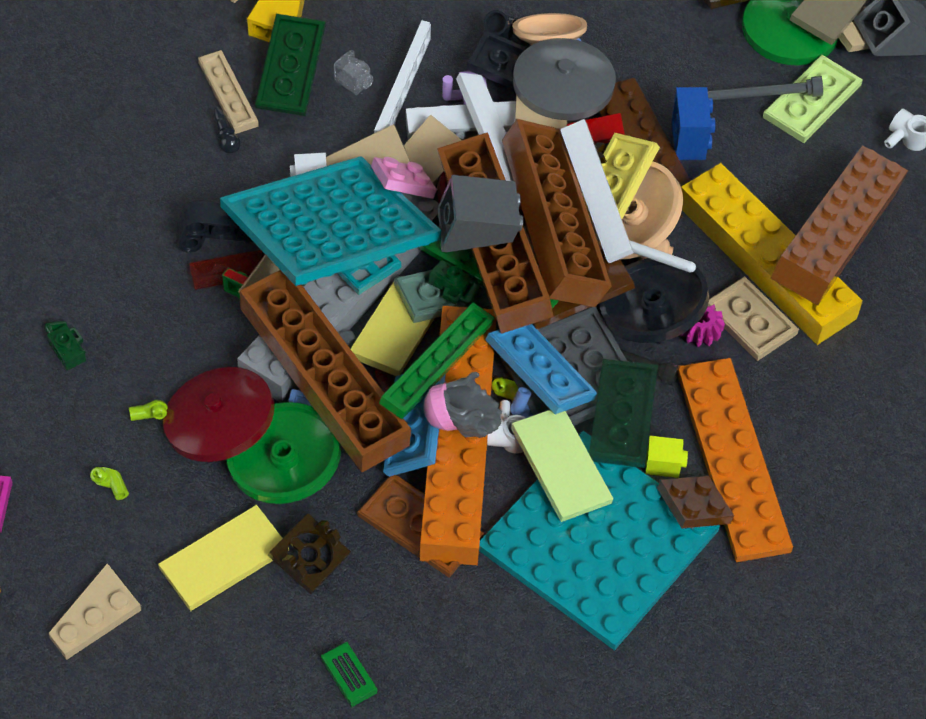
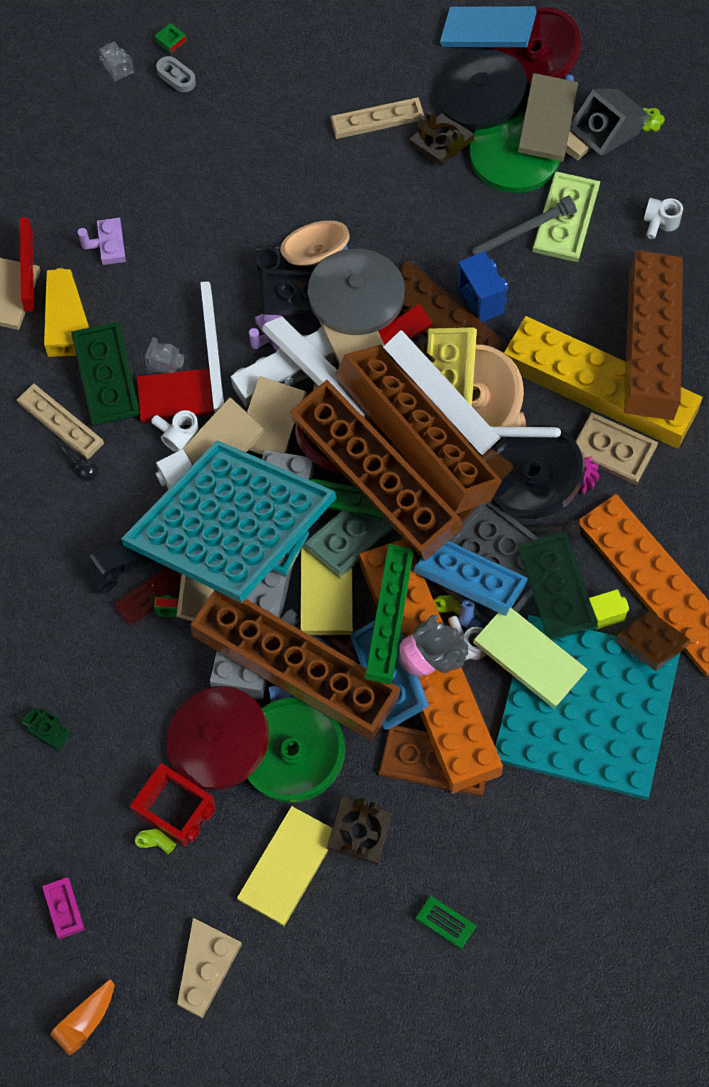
camera: 20 degrees left, 10 degrees up
lime arm [129,400,168,421] -> none
bright pink plate [371,157,437,199] -> none
dark green piece [429,260,482,305] -> none
dark grey slope [437,175,523,252] -> none
none -> red window [130,763,216,847]
none -> red tile [137,368,214,423]
none -> white piece [151,410,199,452]

